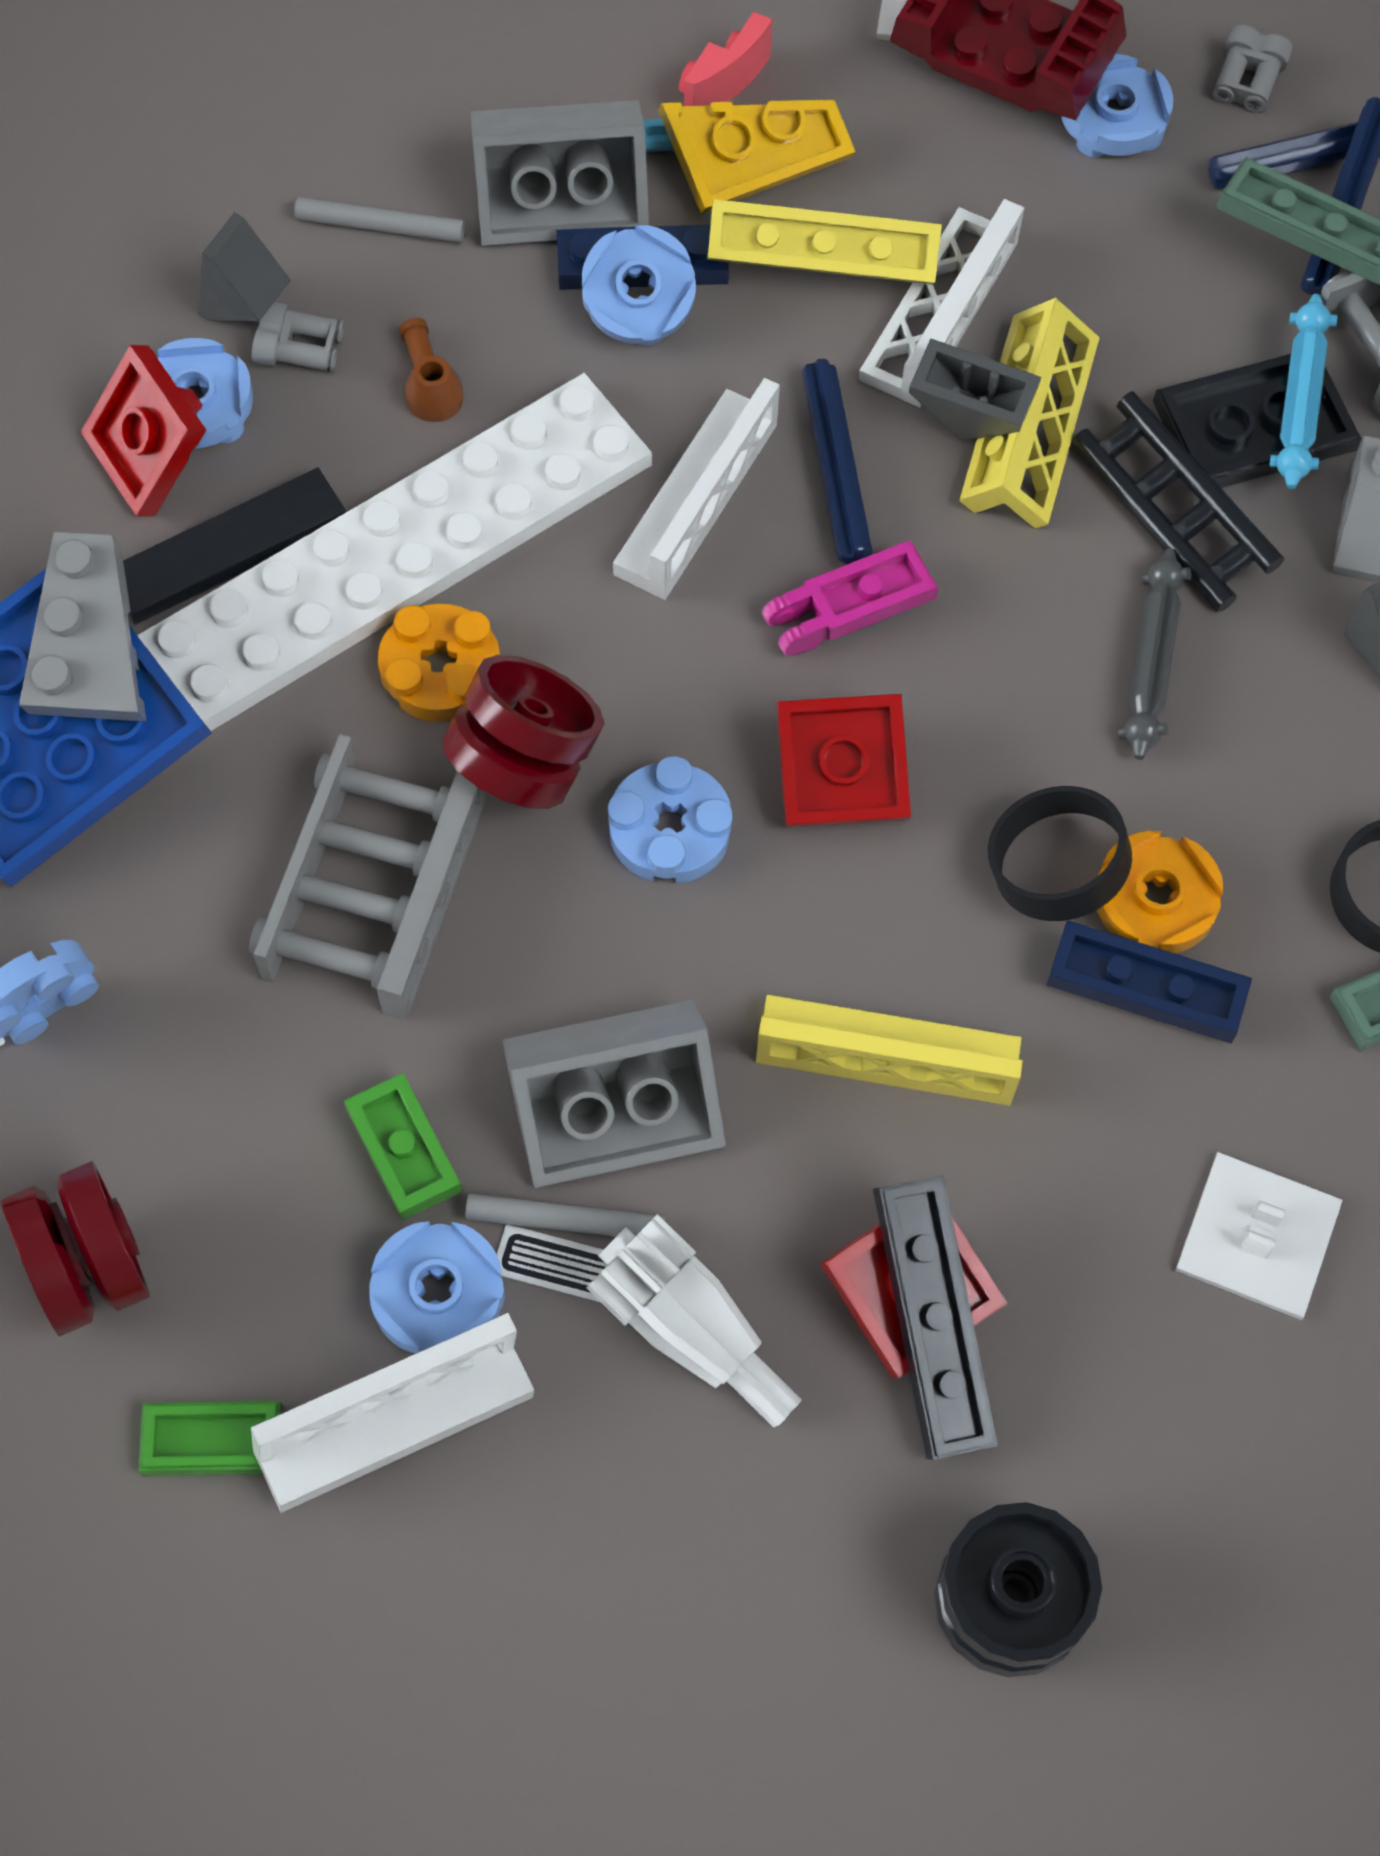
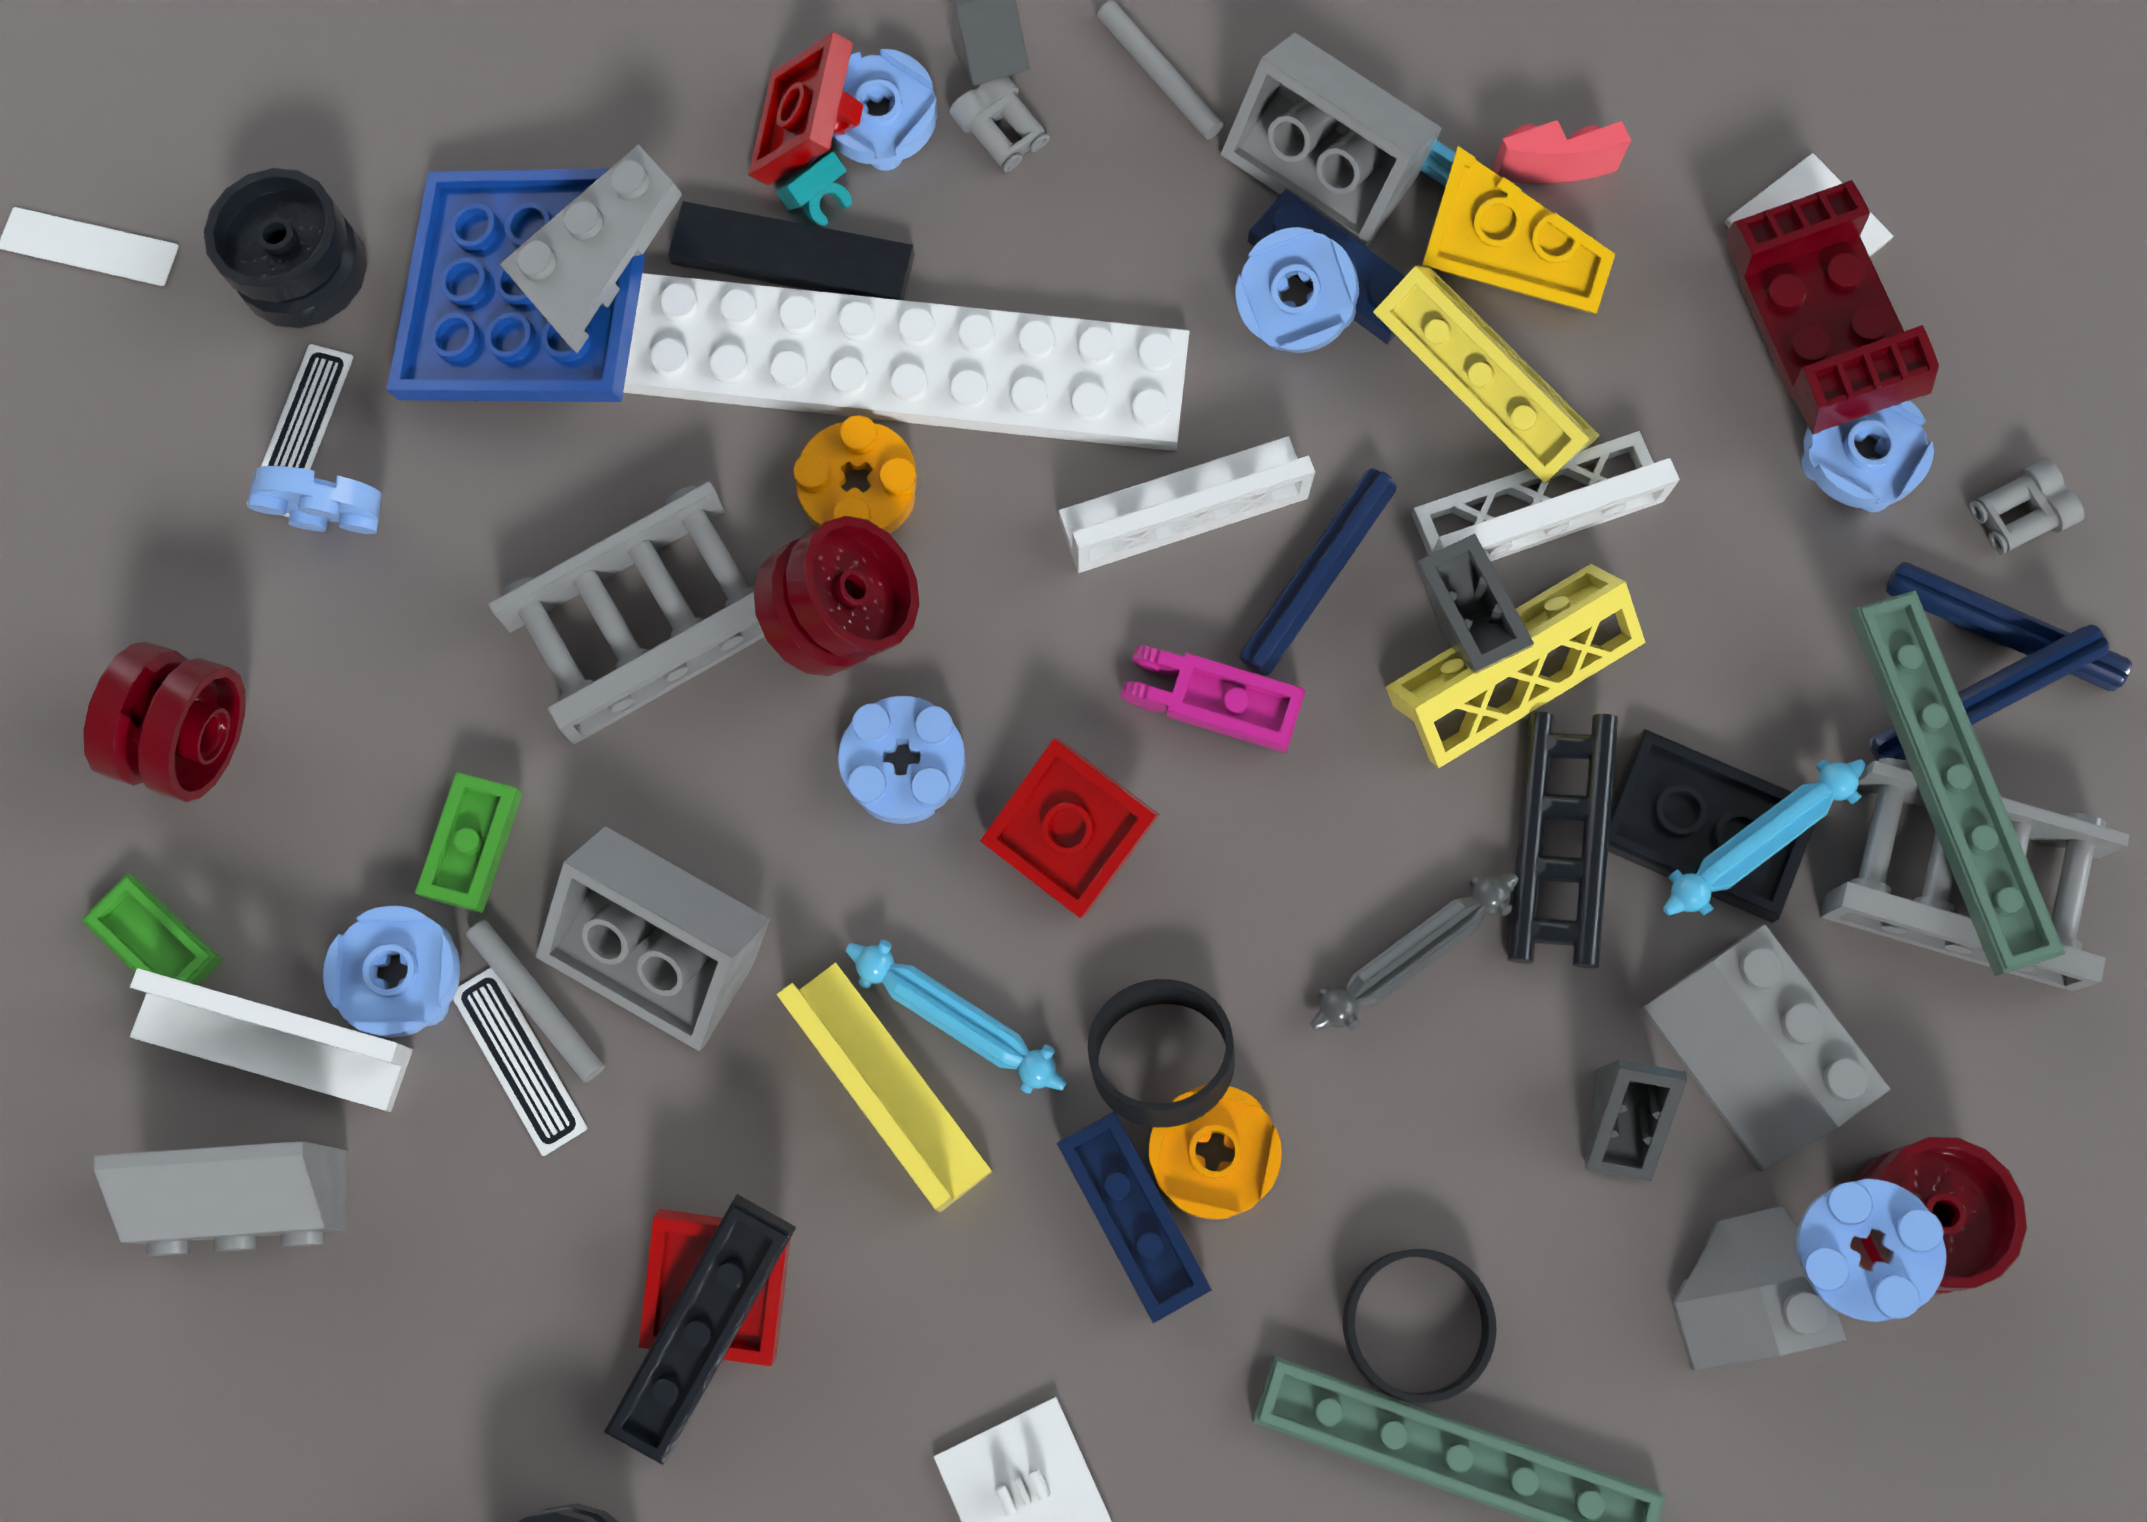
camera: 45 degrees right, 10 degrees up
dark orange bar [399,318,463,422] -> none
white piece [586,1214,802,1428] -> none
none -> light grey slope [93,1141,348,1256]
none -> teal tile [774,151,852,227]
none -> medium azure wheel [846,940,1067,1093]

